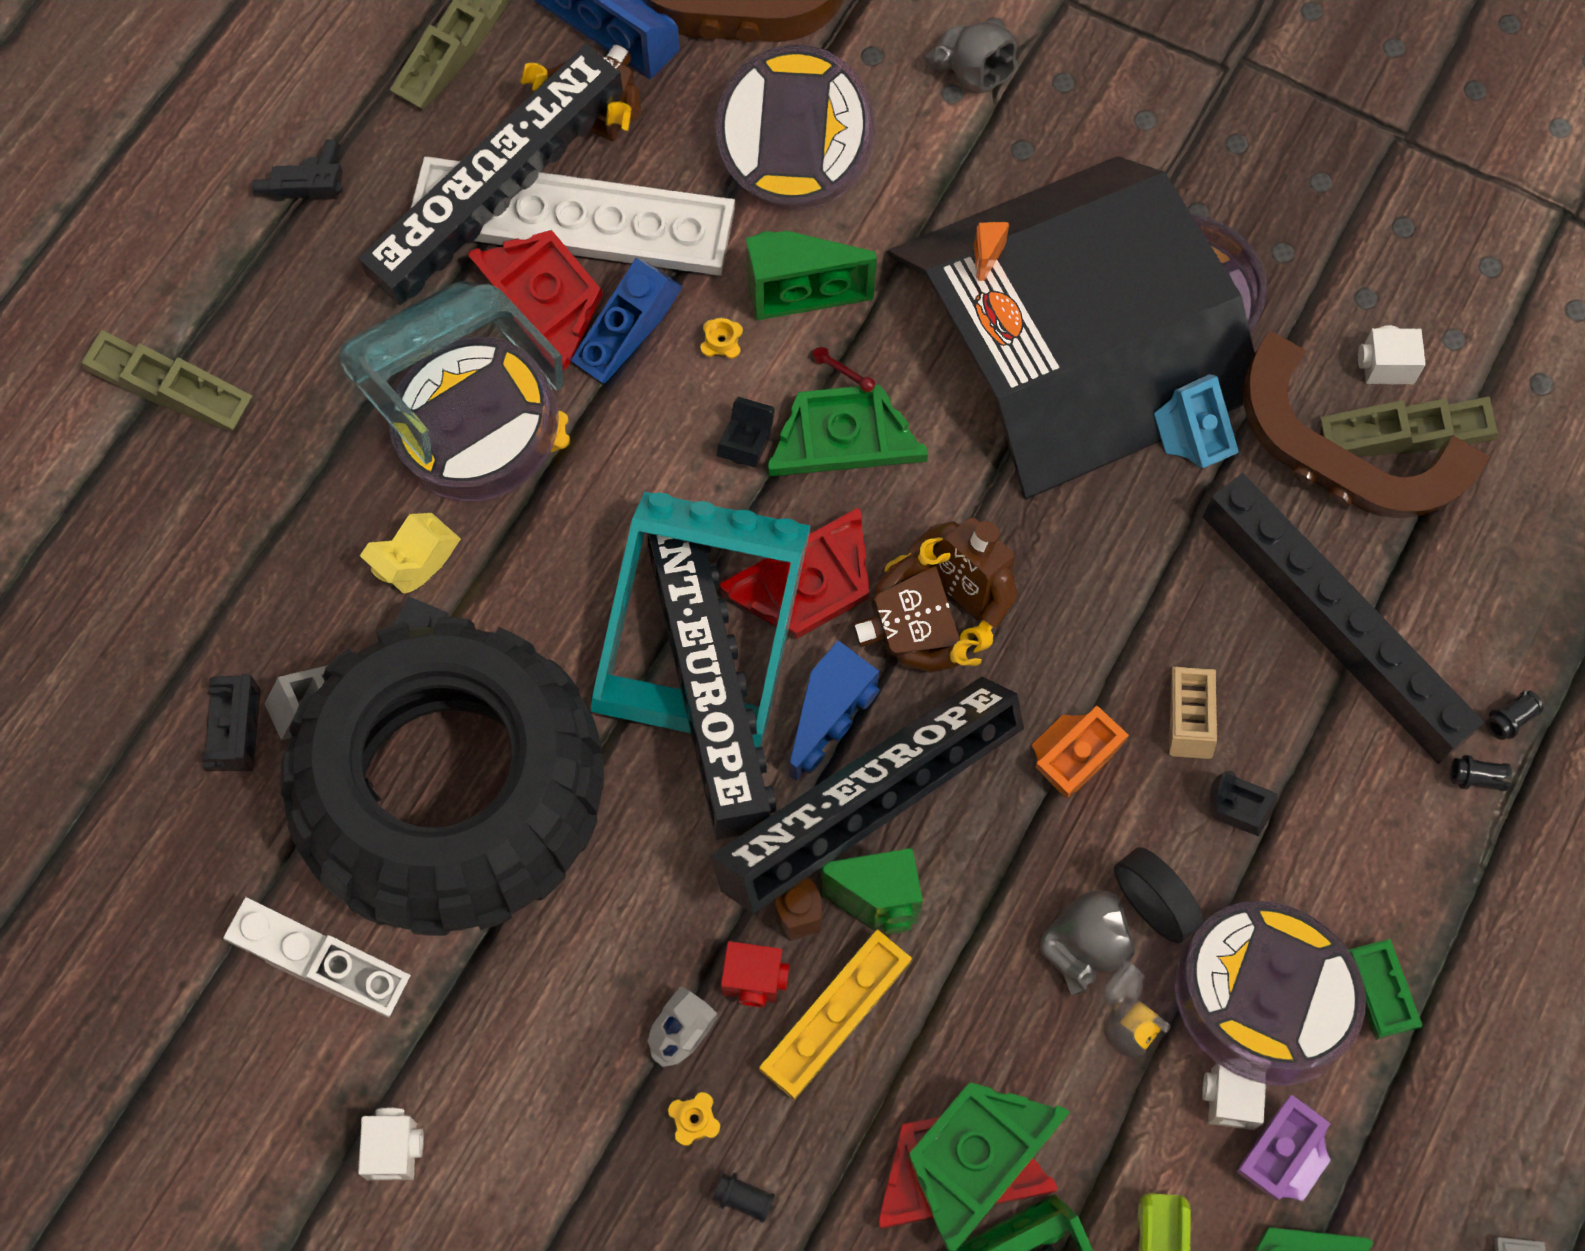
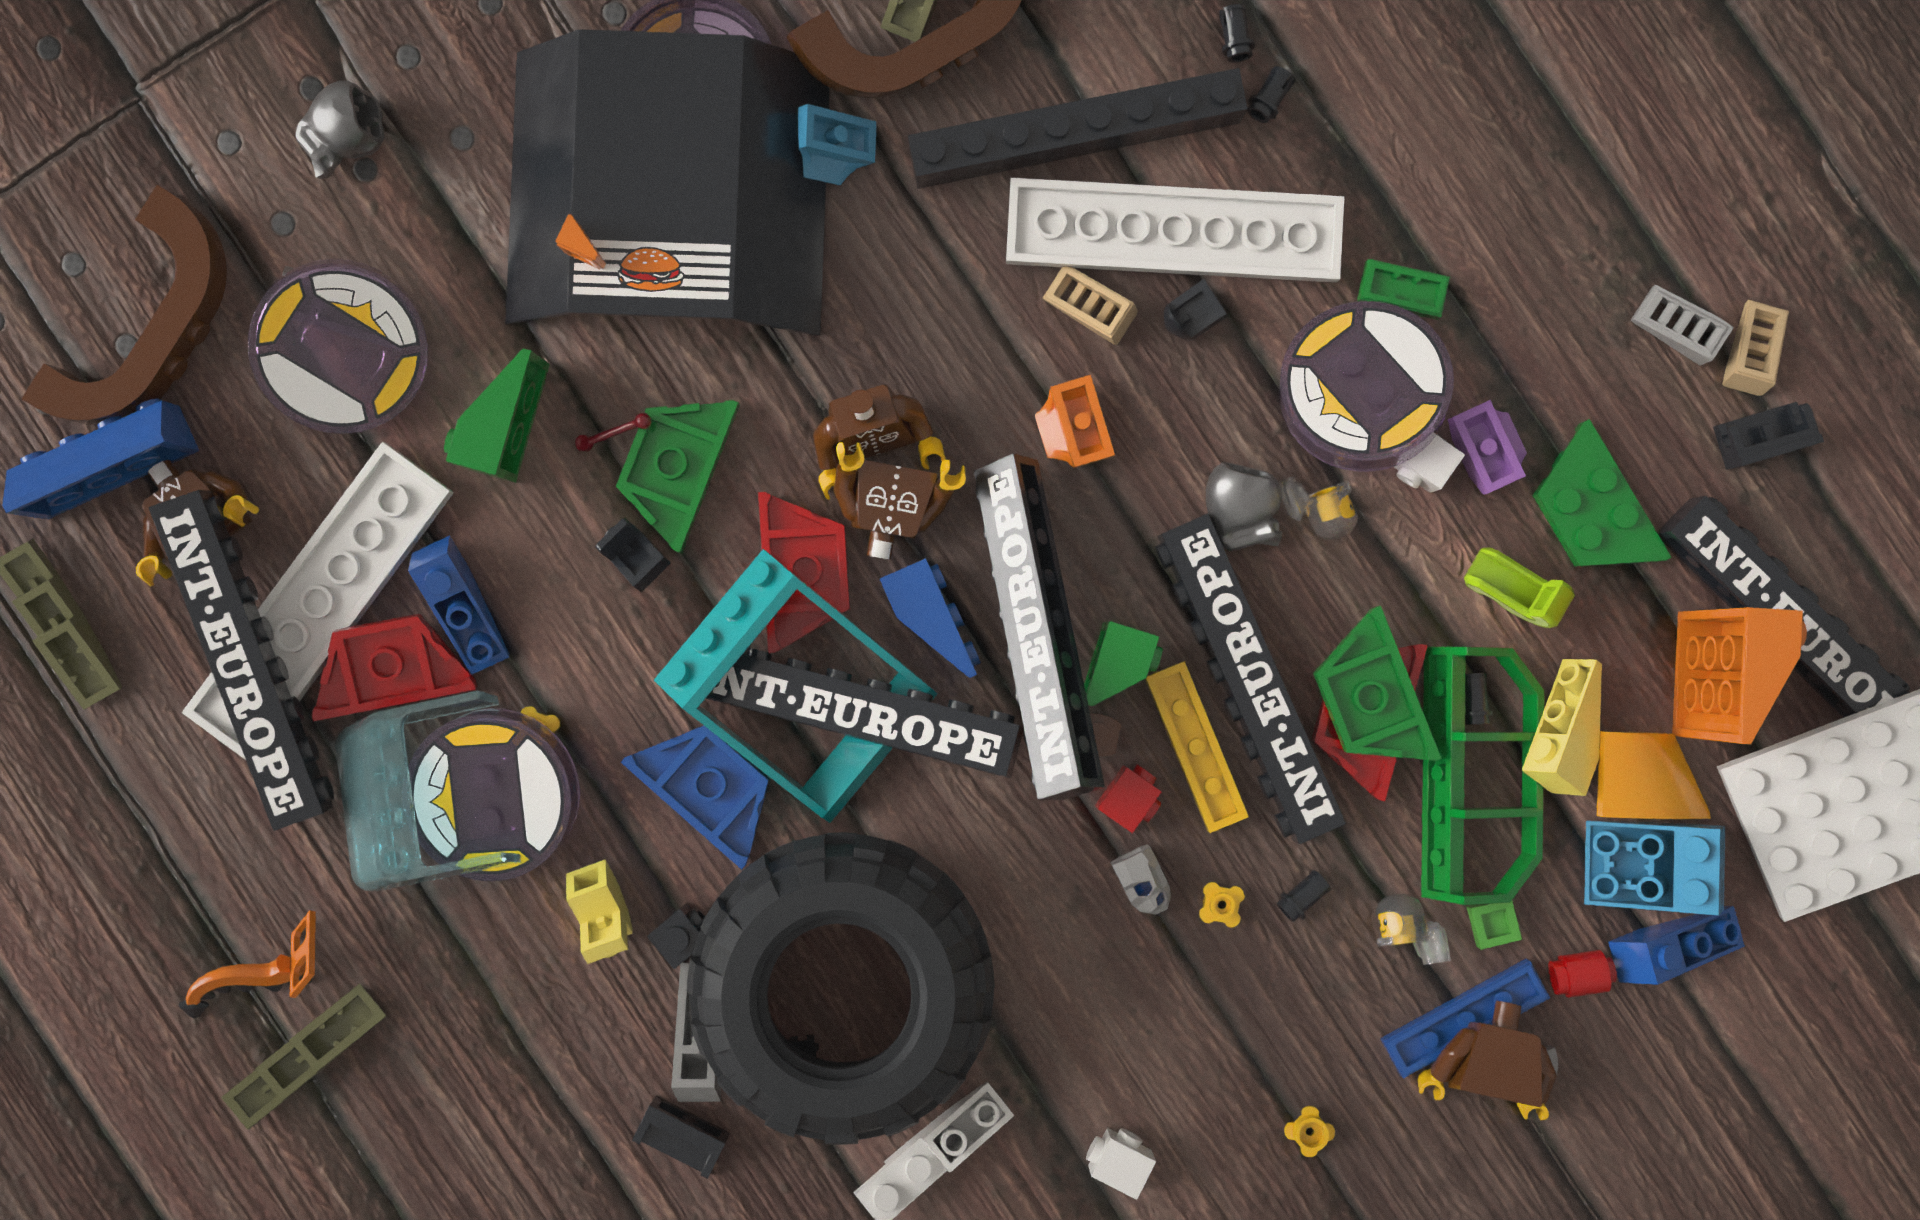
camera: 65 degrees left, 20 degrees up
black piece [252,139,343,202] -> none
yellow plate [700,318,743,359] -> none
black tyre [1114,847,1203,944] -> none
none -> orange piece [179,910,316,1019]
none -> blue wing [621,726,770,870]
none -> white plate [1006,178,1344,283]
none -> black brick [1155,514,1346,844]

